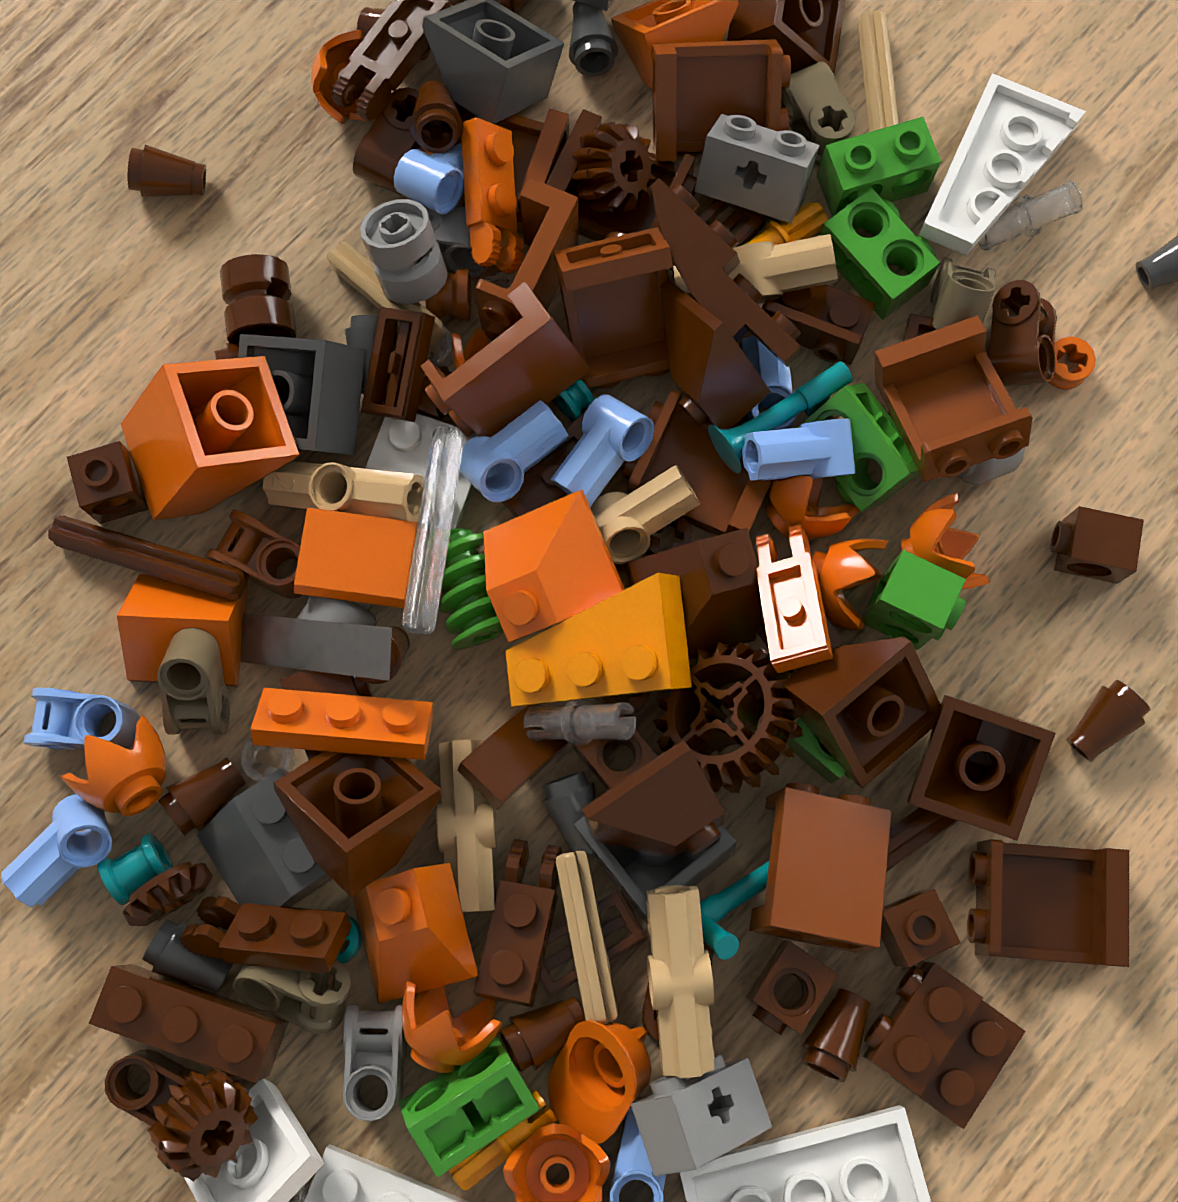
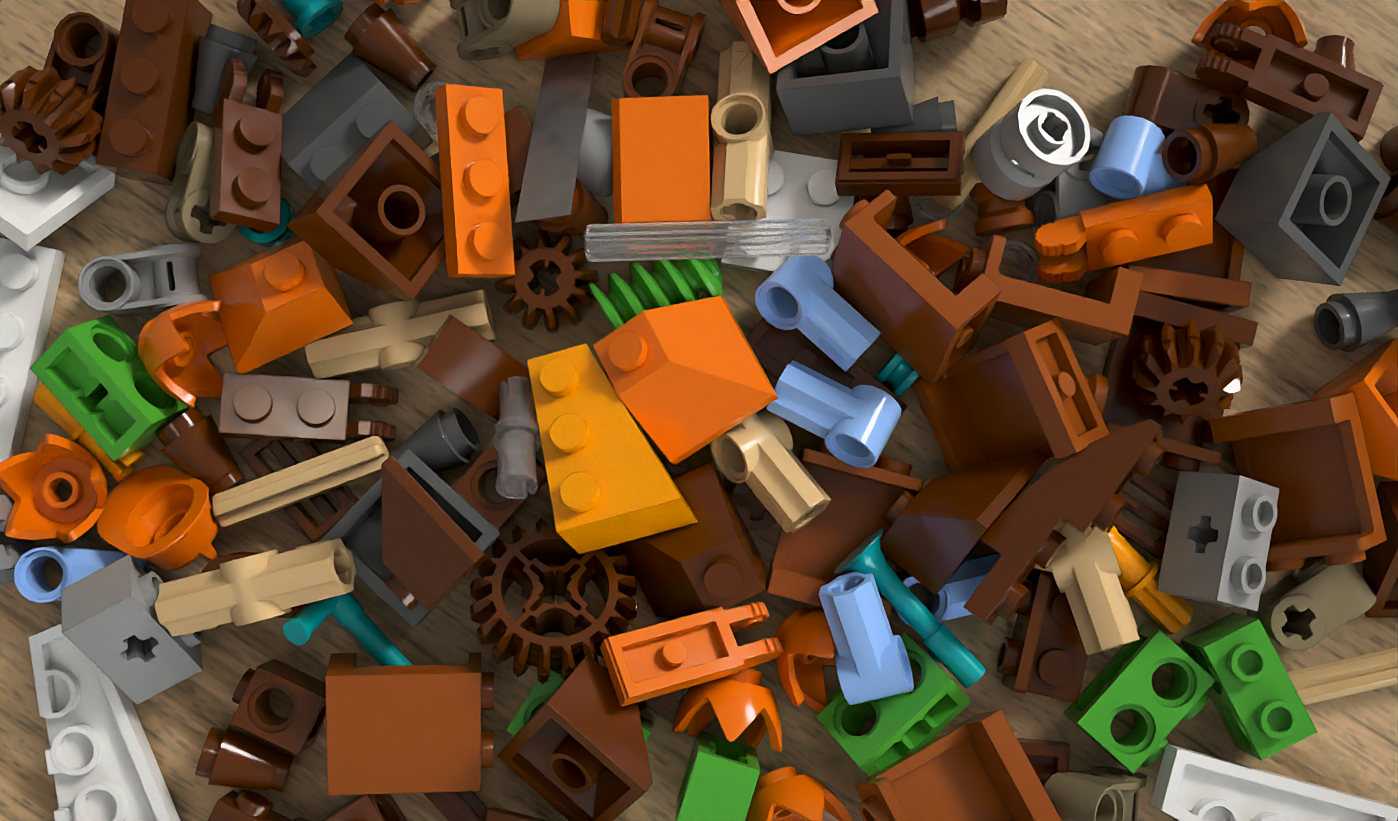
camera: 85 degrees right, 10 degrees up
none -> reddish brown gear [495,229,599,334]

